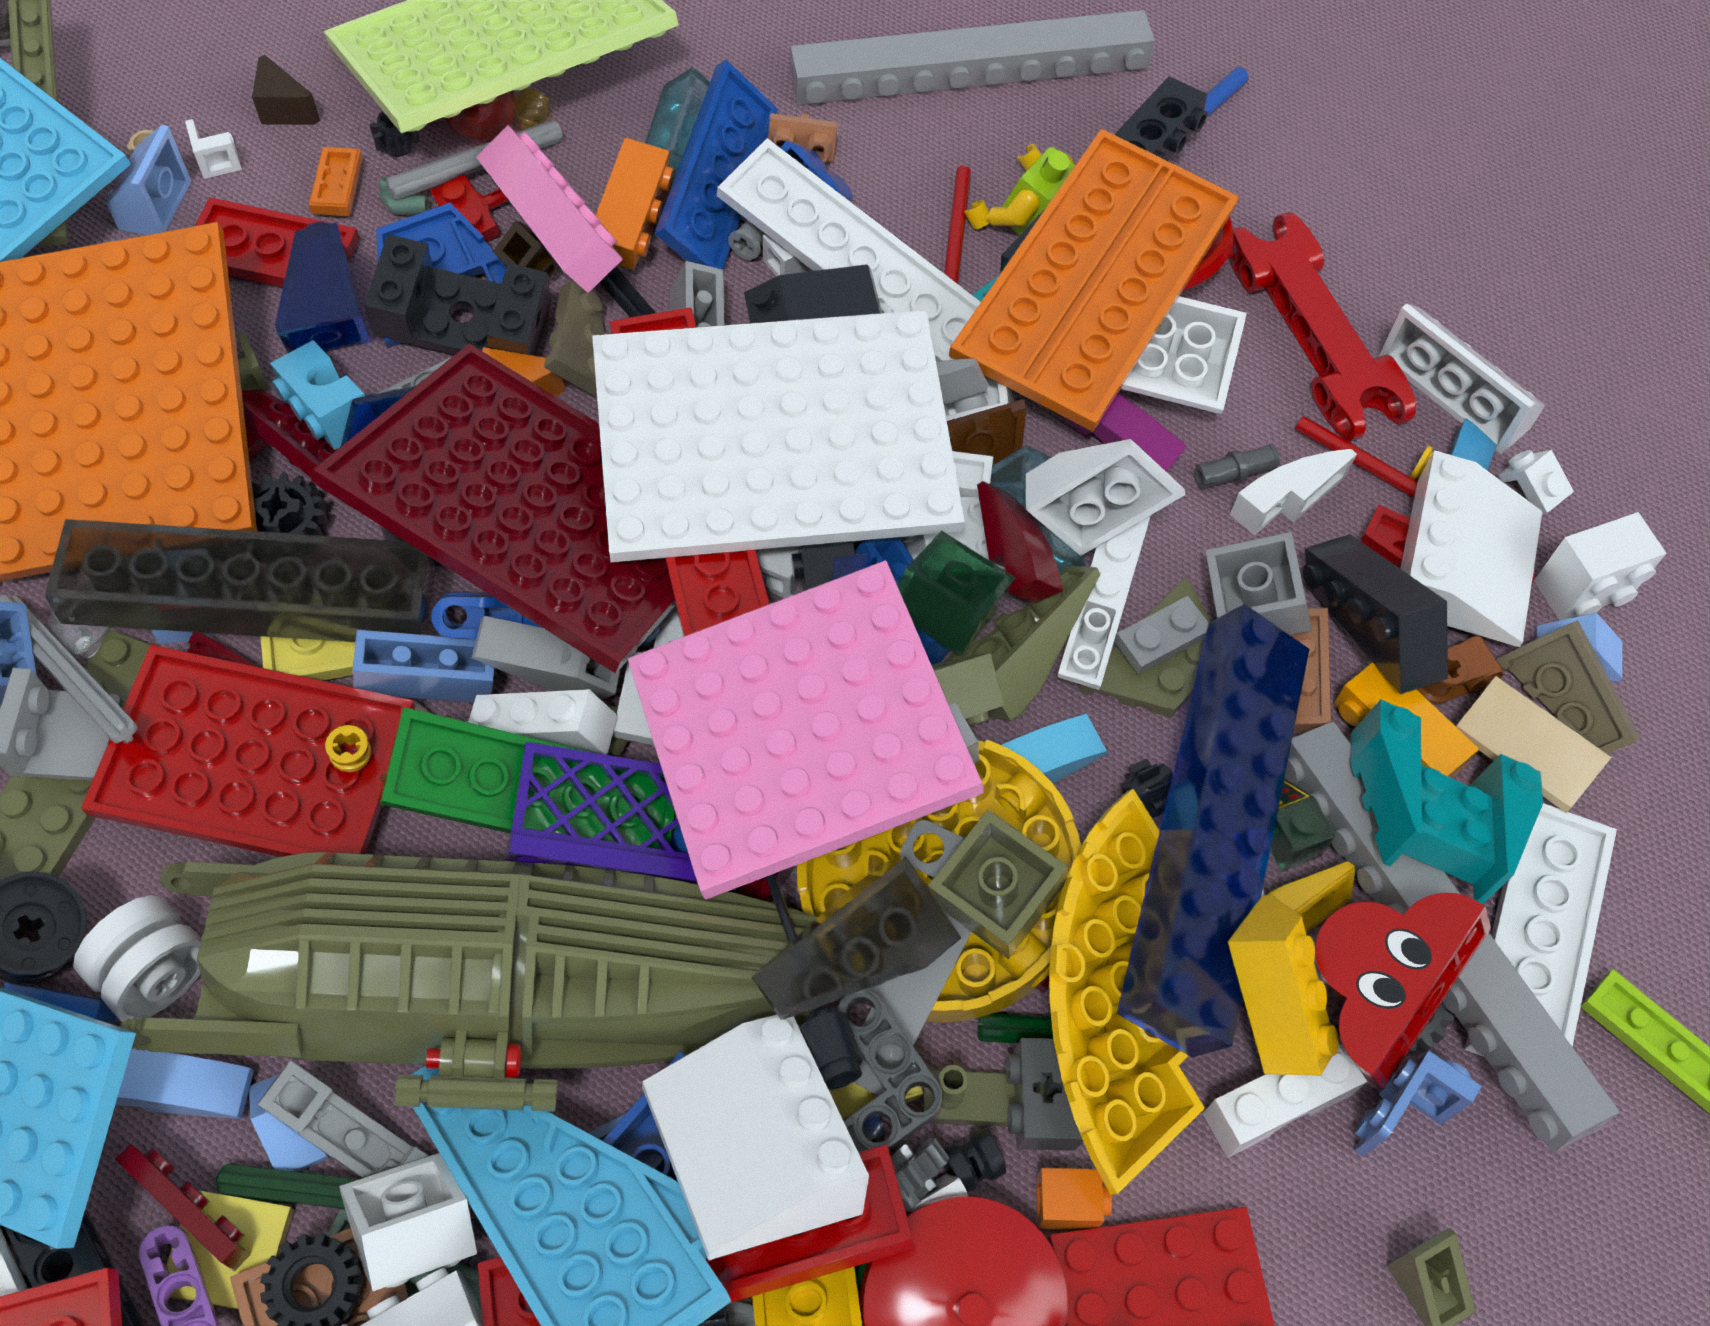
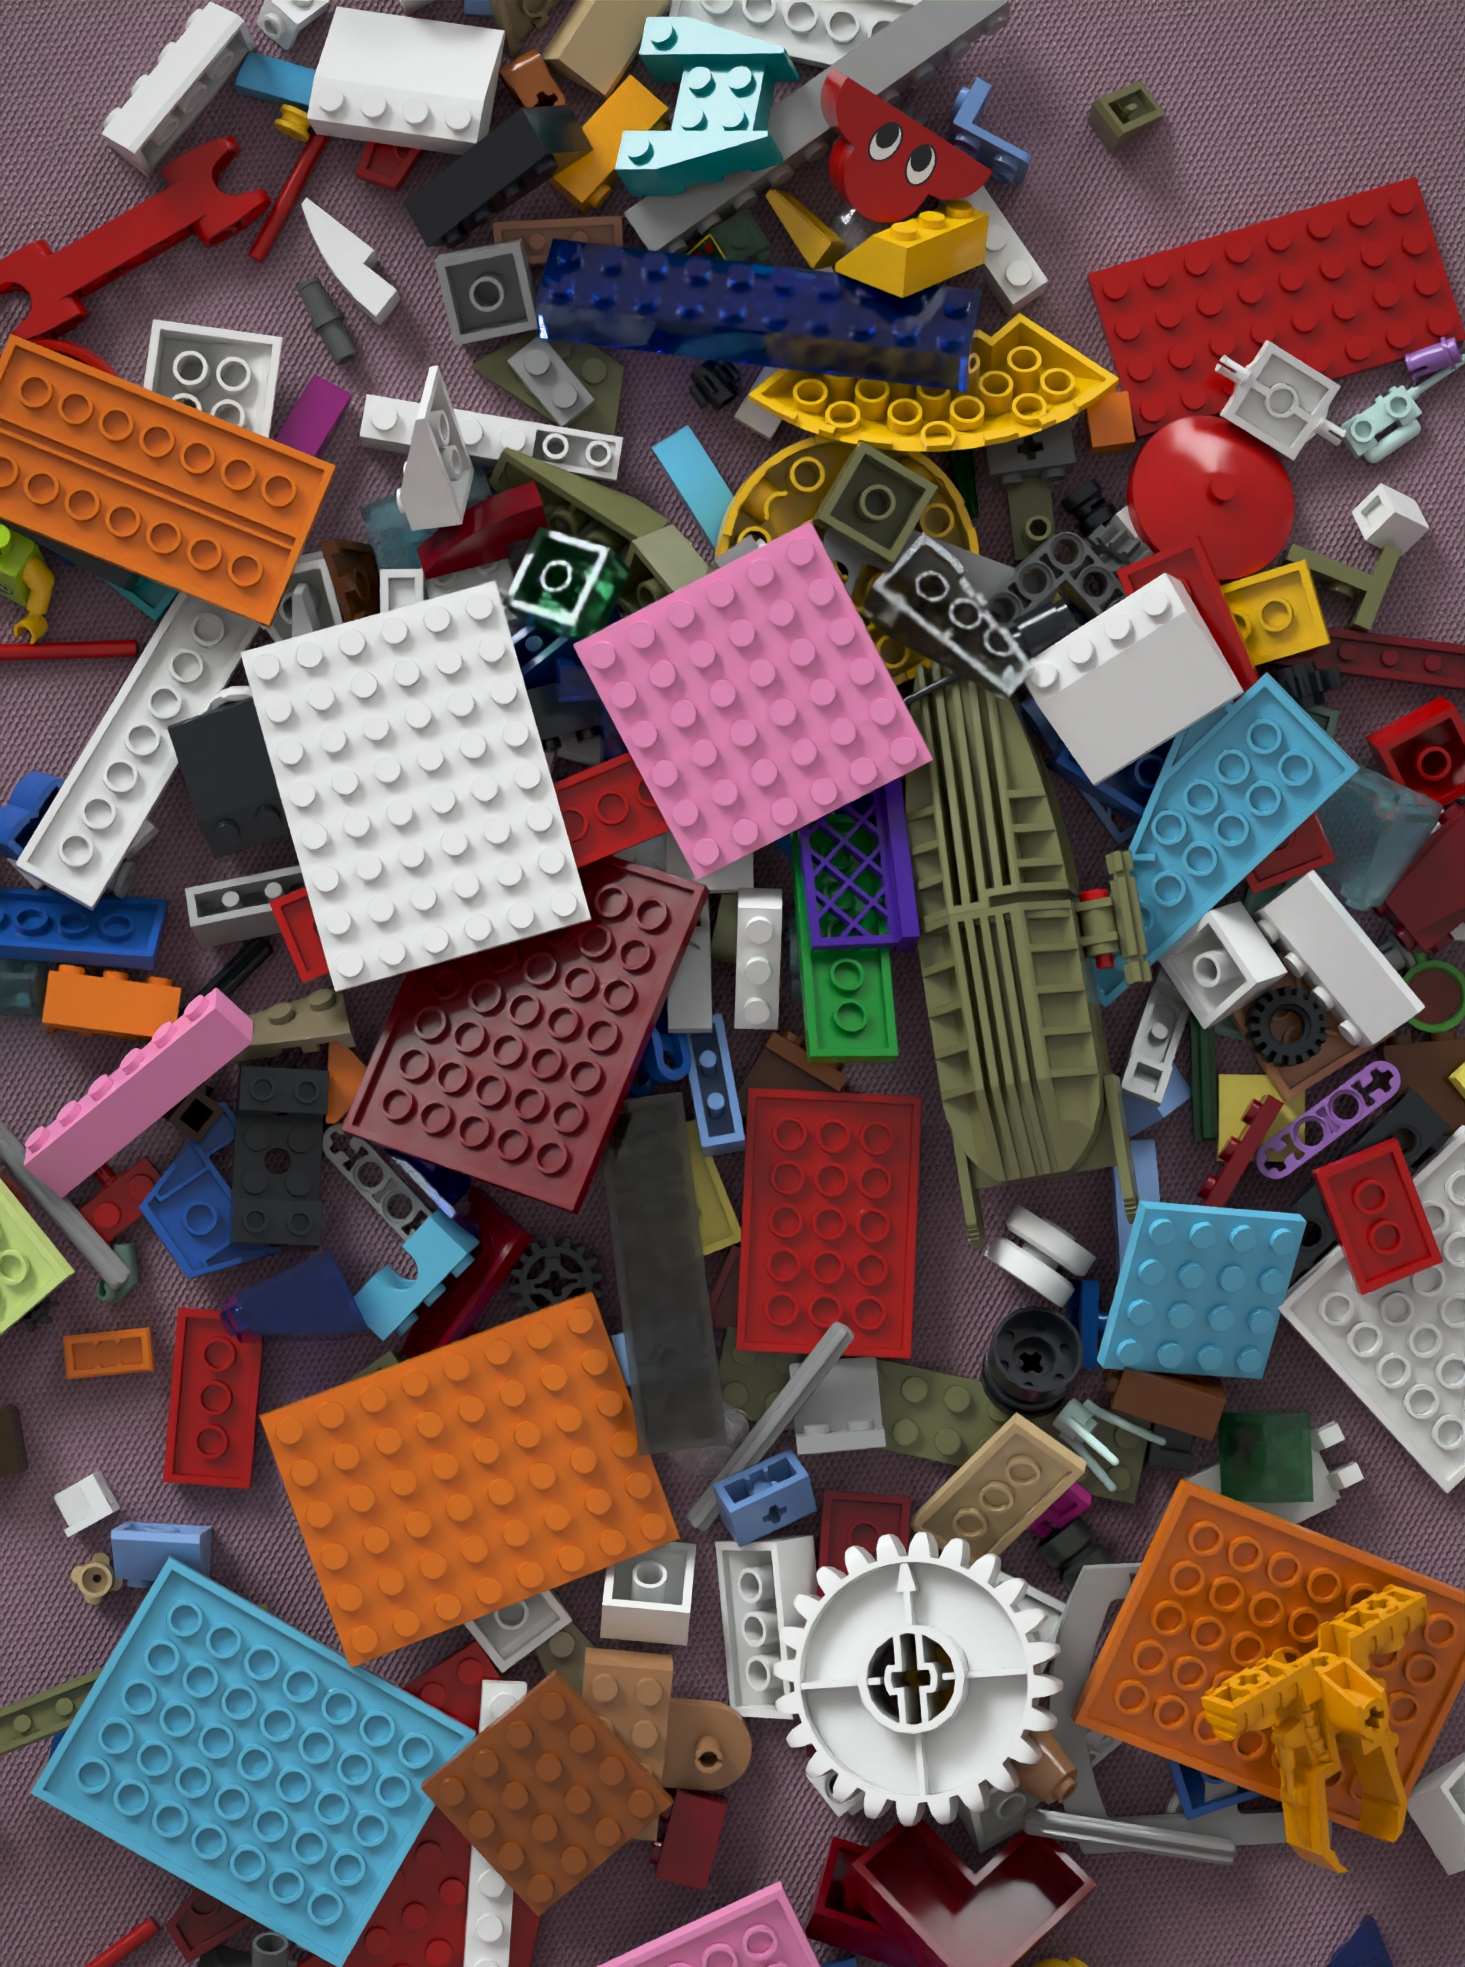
camera: 95 degrees left, 25 degrees up
yellow bush [325,725,372,772] -> none

